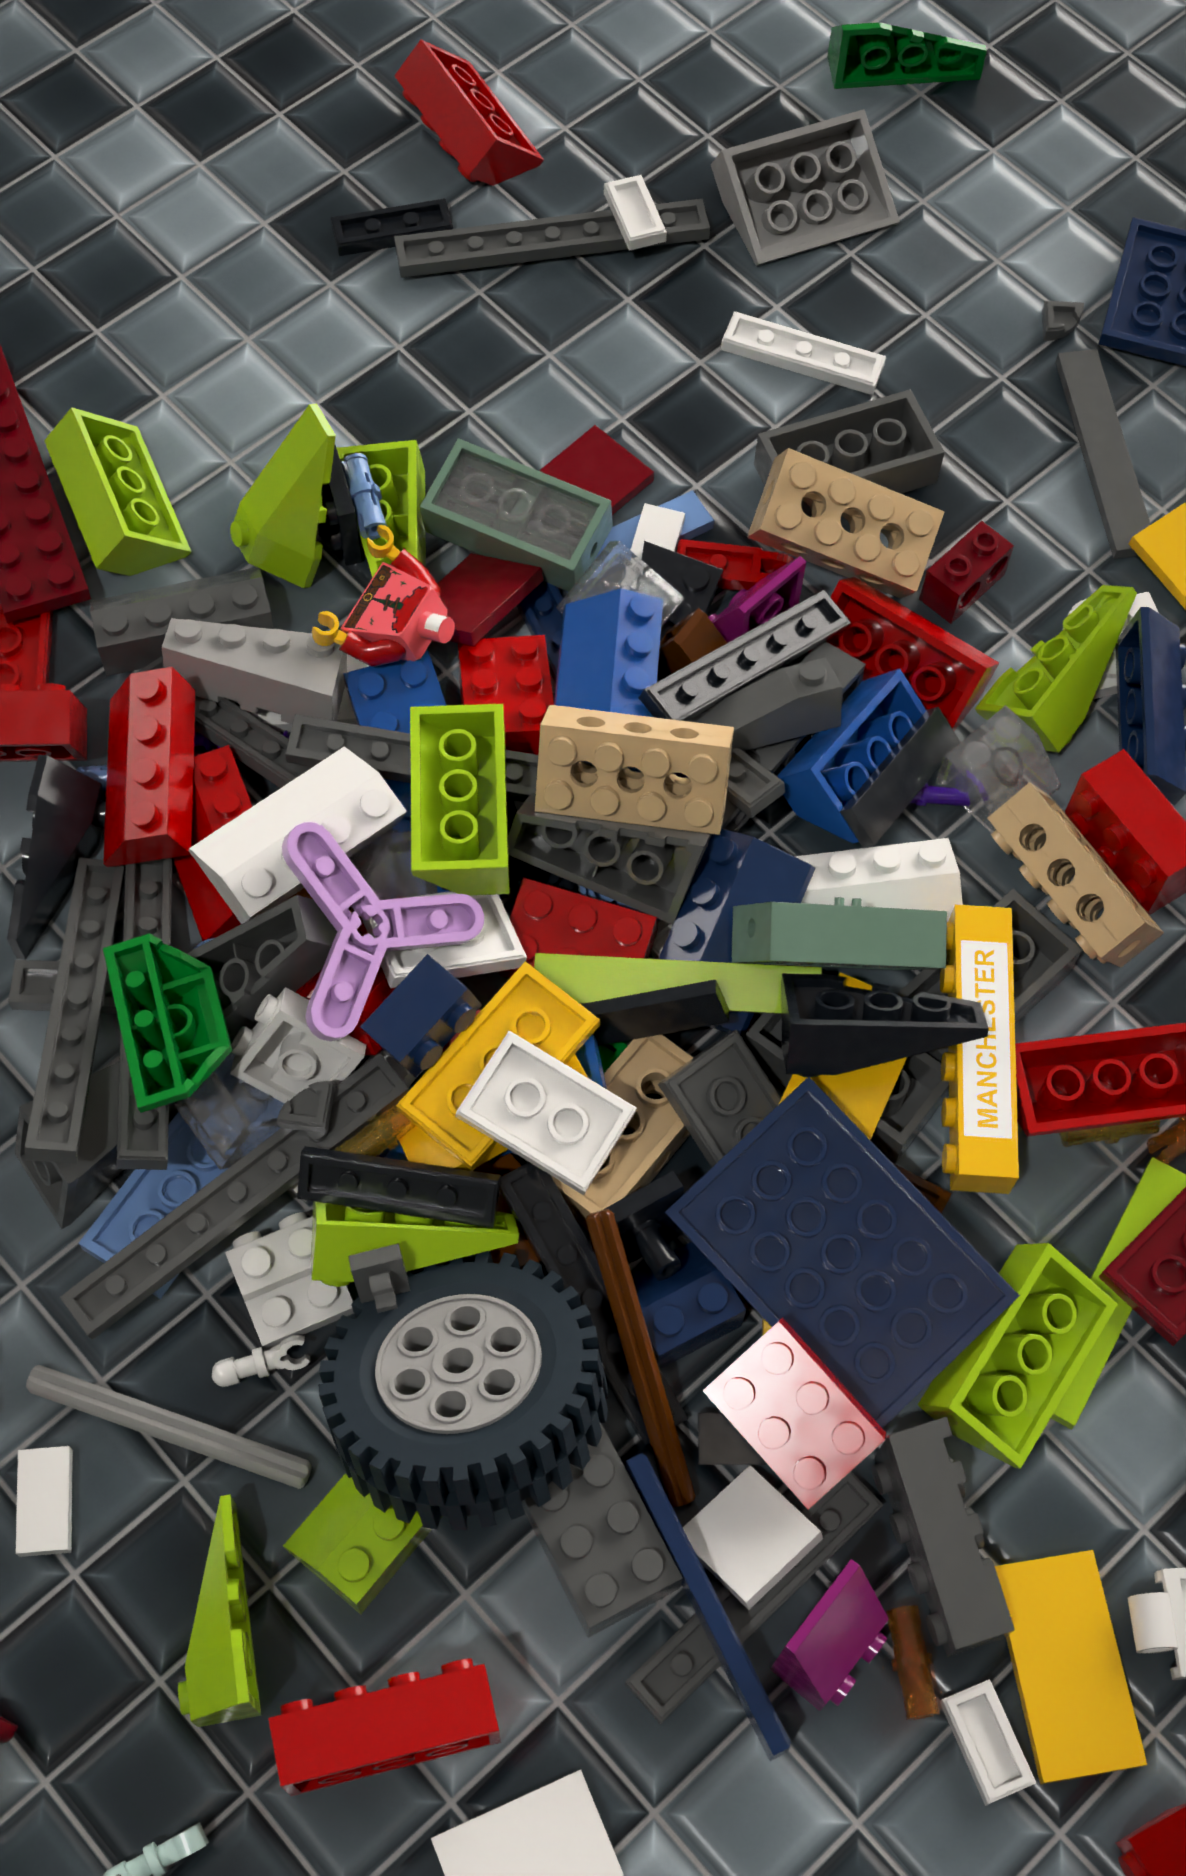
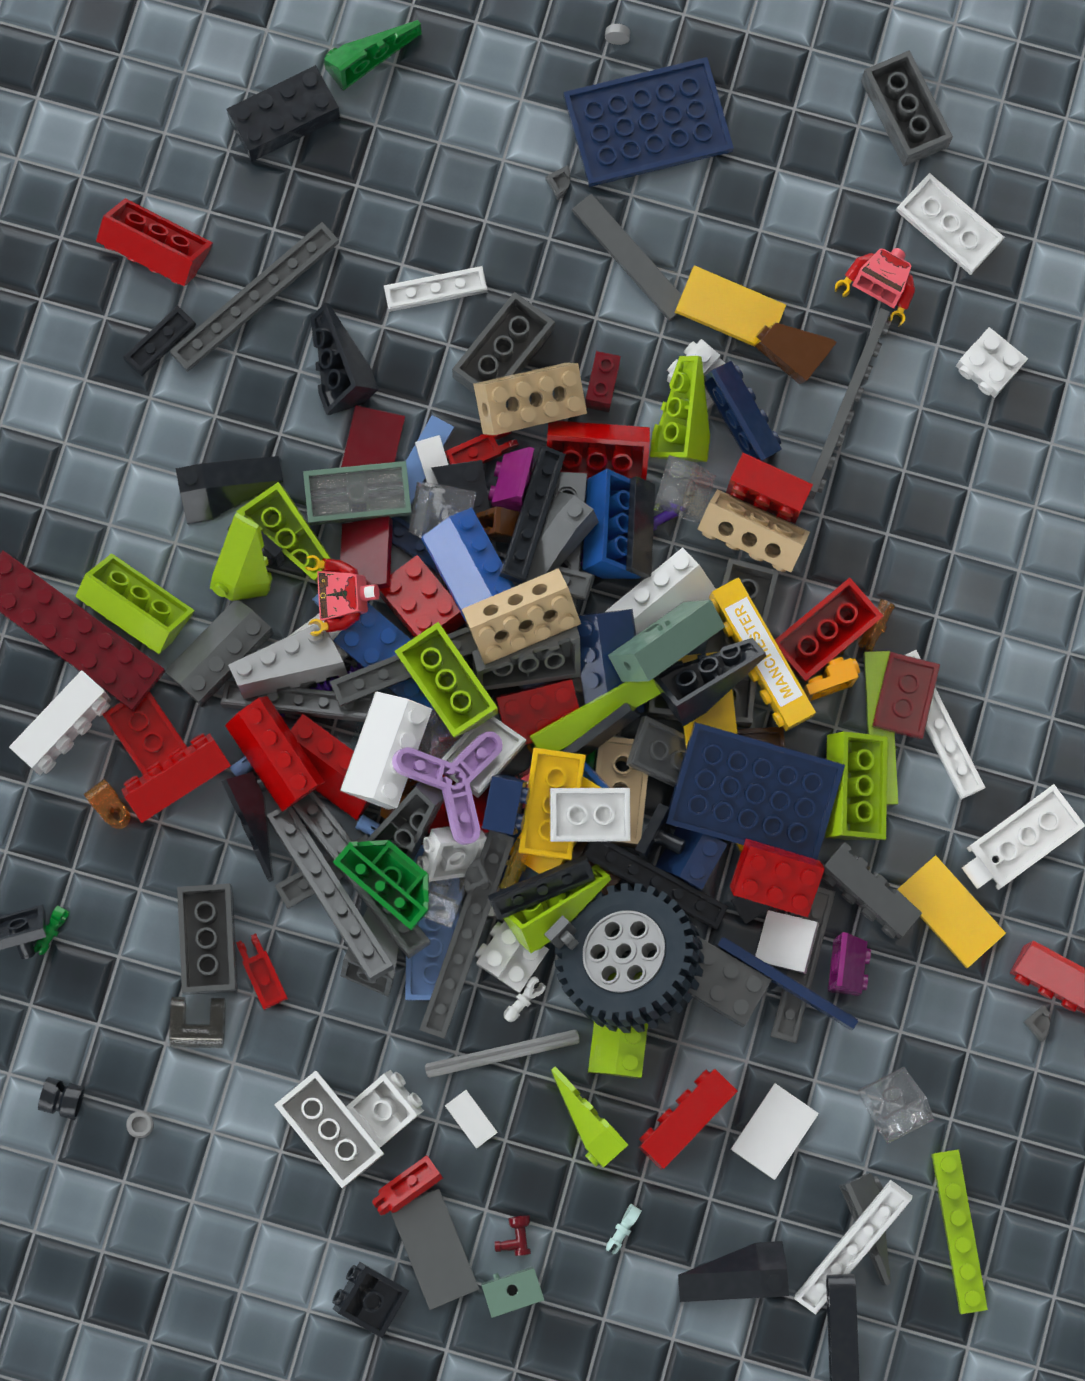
camera: 35 degrees left, 15 degrees up
medium blue pin [341,453,388,540] -> none
reddish brown axle [586,1209,696,1507] -> none
white tile [604,175,667,251] -> none
light grey slope [711,109,900,266] -> none
clear orange pin [885,1605,940,1720] -> none
white tile [939,1679,1036,1806] -> none
none -> black wedge [175,456,283,525]
none -> black brick [226,65,340,162]
none -> black wedge [311,303,379,415]
none -> light orange plate [803,657,860,702]

